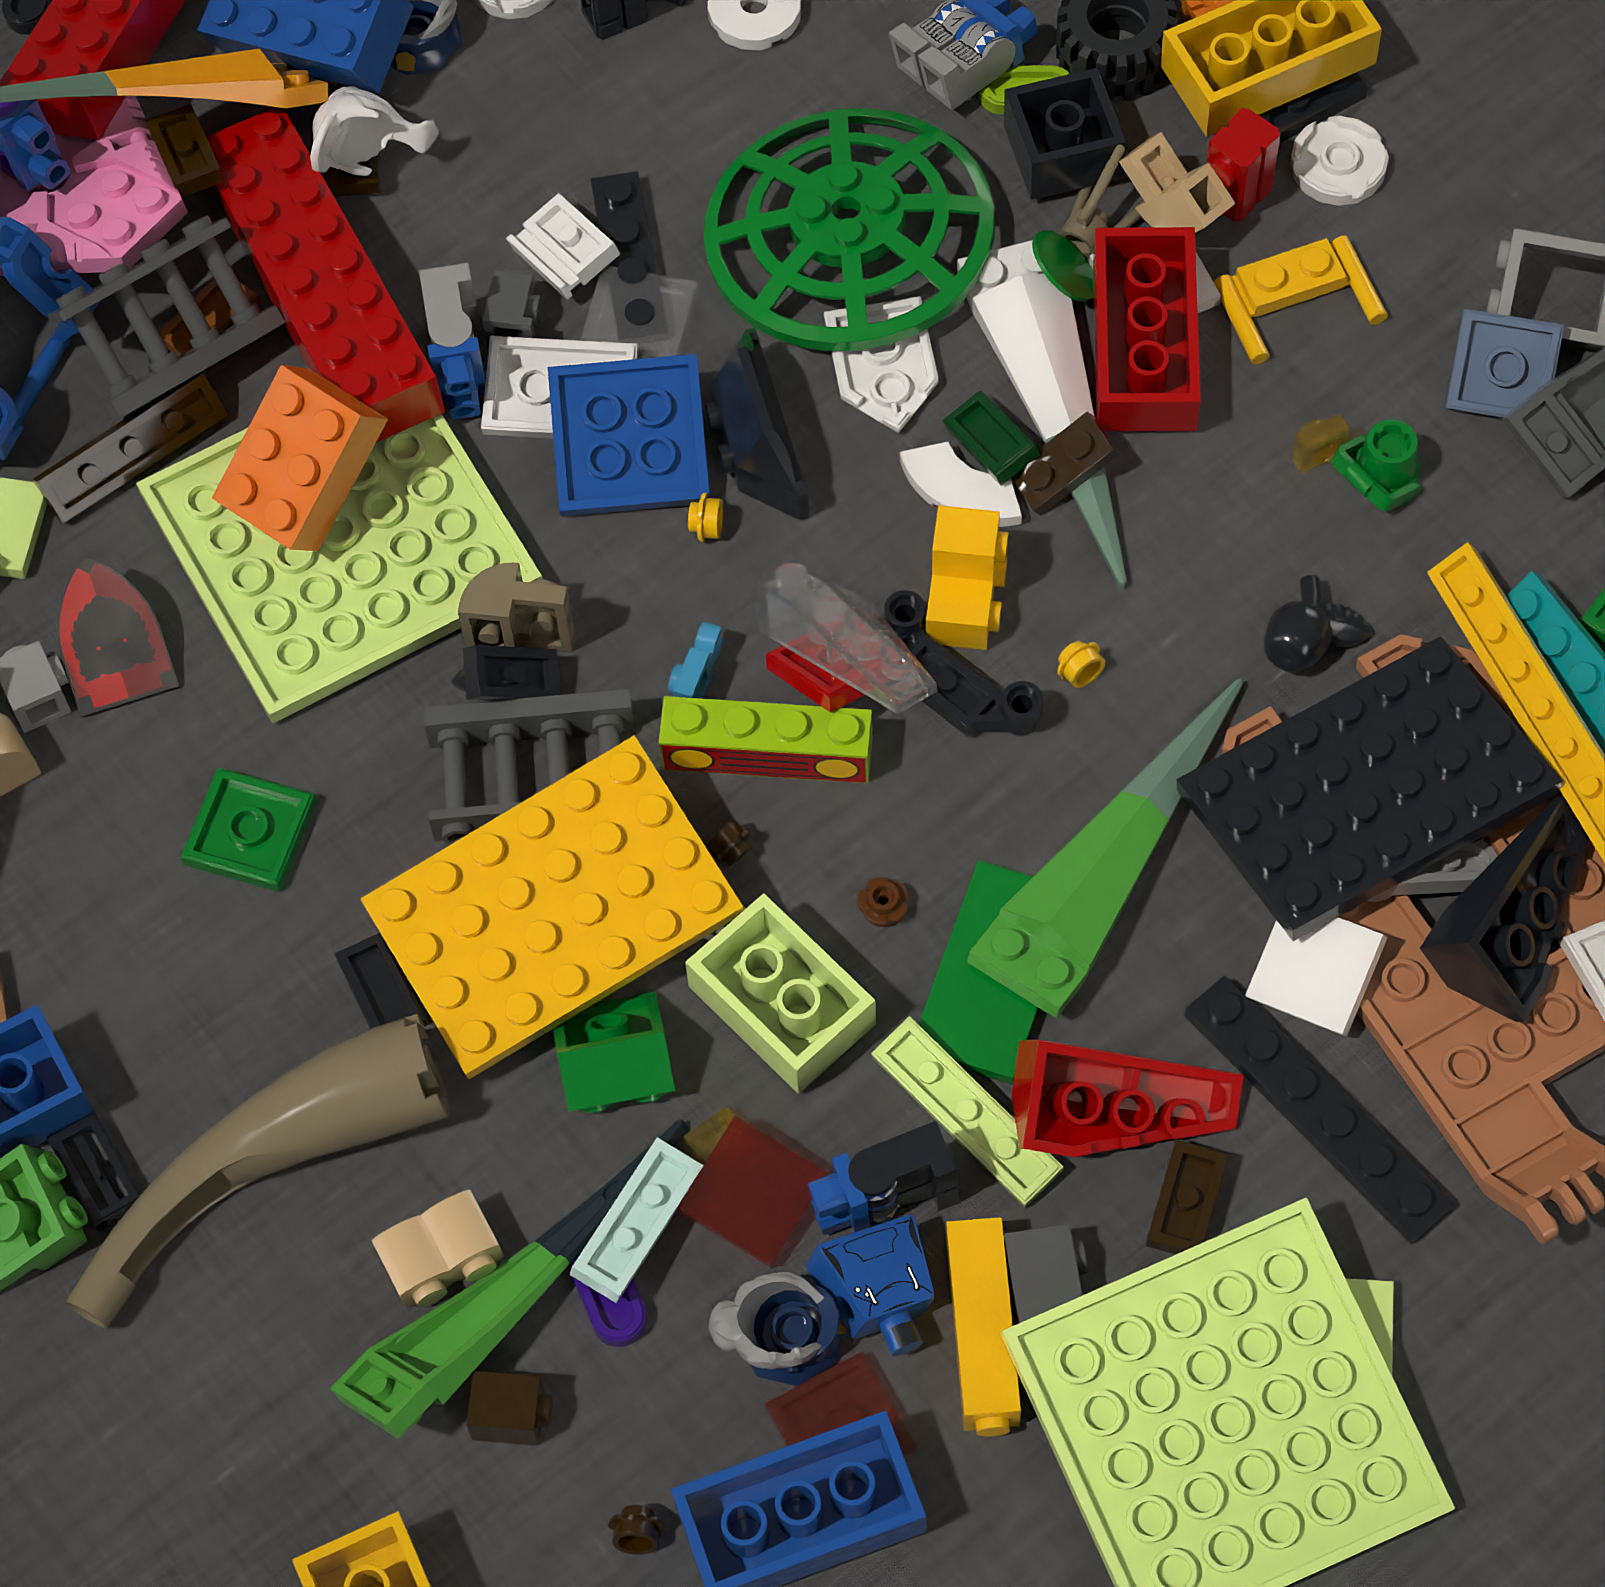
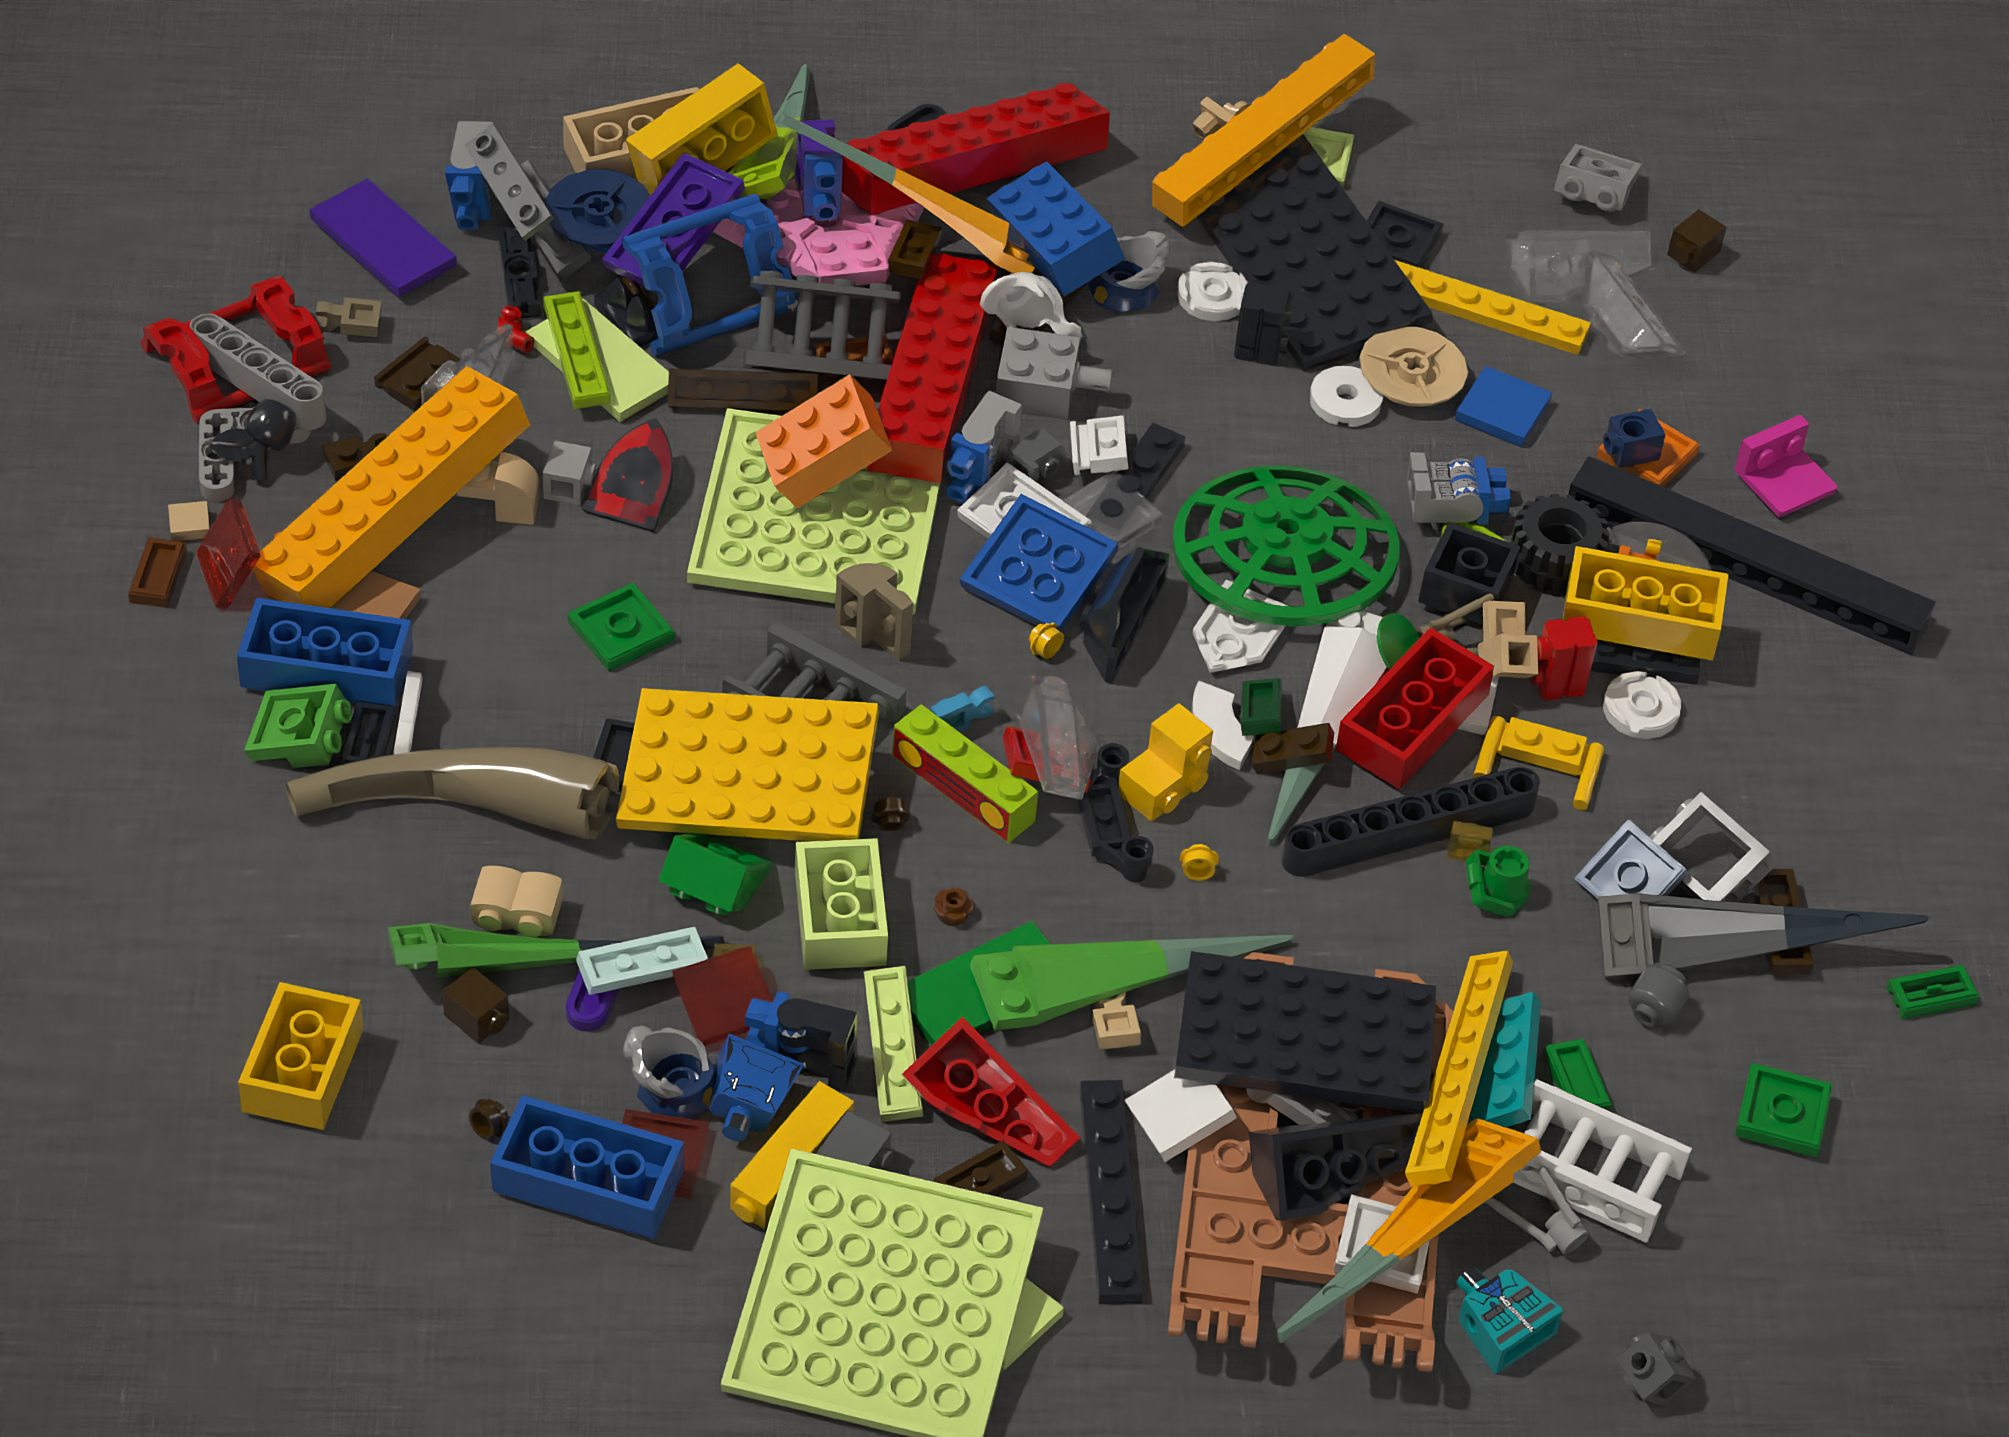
camera: 30 degrees right, 15 degrees down
black tile [451,645,561,701] -> none
black piece [1263,575,1373,672] -> none
none -> white tile [394,671,423,754]
none -> light grey brick [996,327,1112,420]
none -> tan plate [1093,992,1141,1050]
none -> black beam [1281,767,1540,877]

